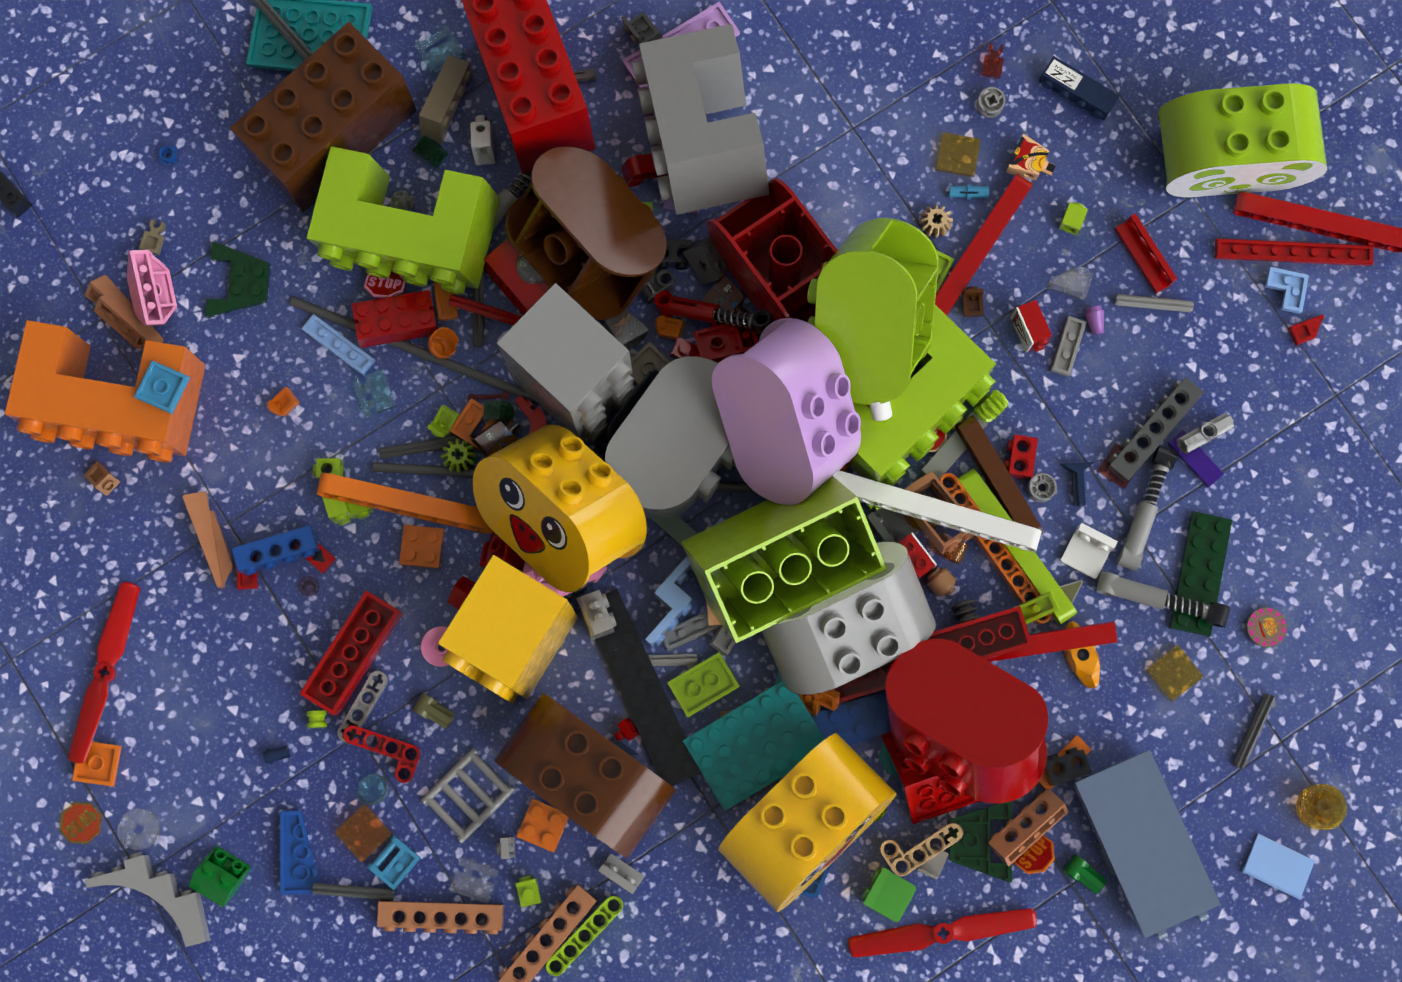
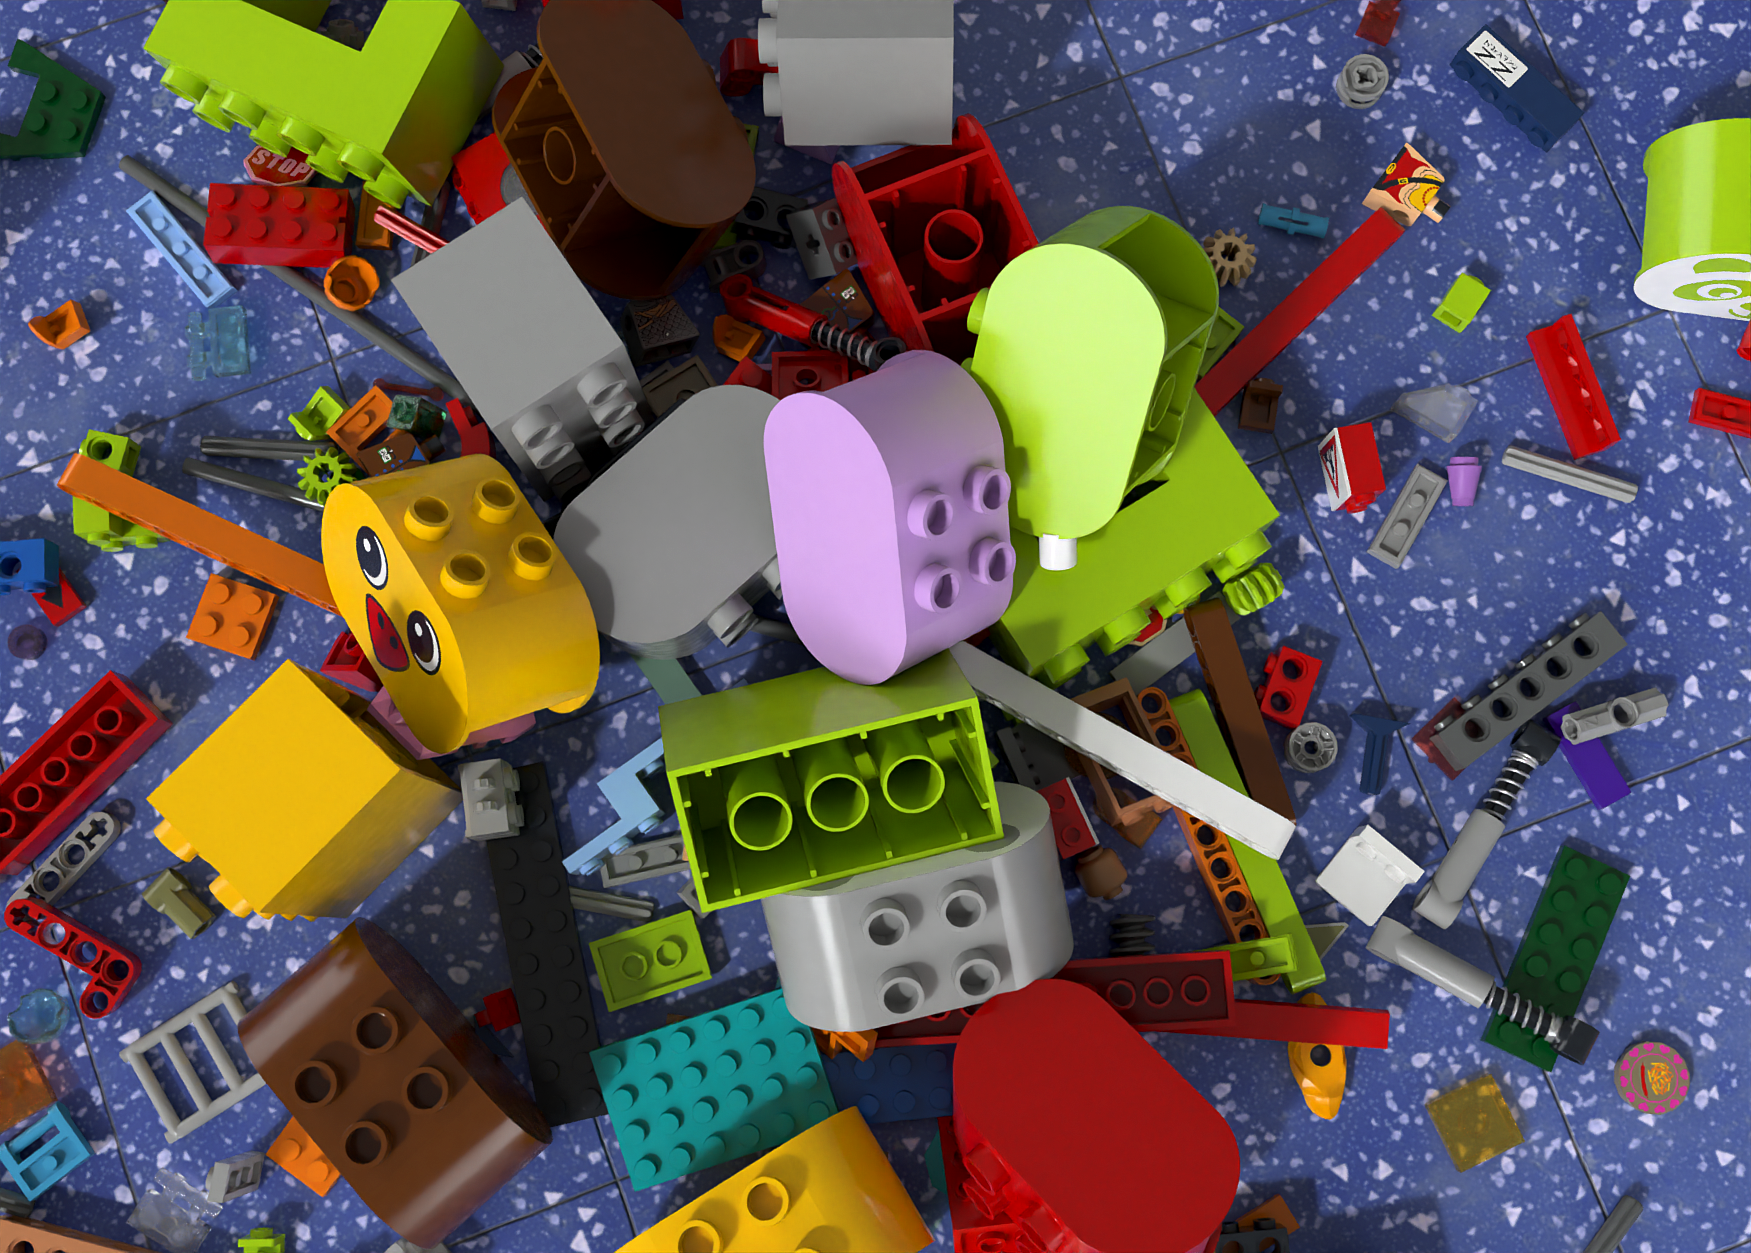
camera: 10 degrees right, 0 degrees up
clear yellow tile [936,132,981,178] -> none

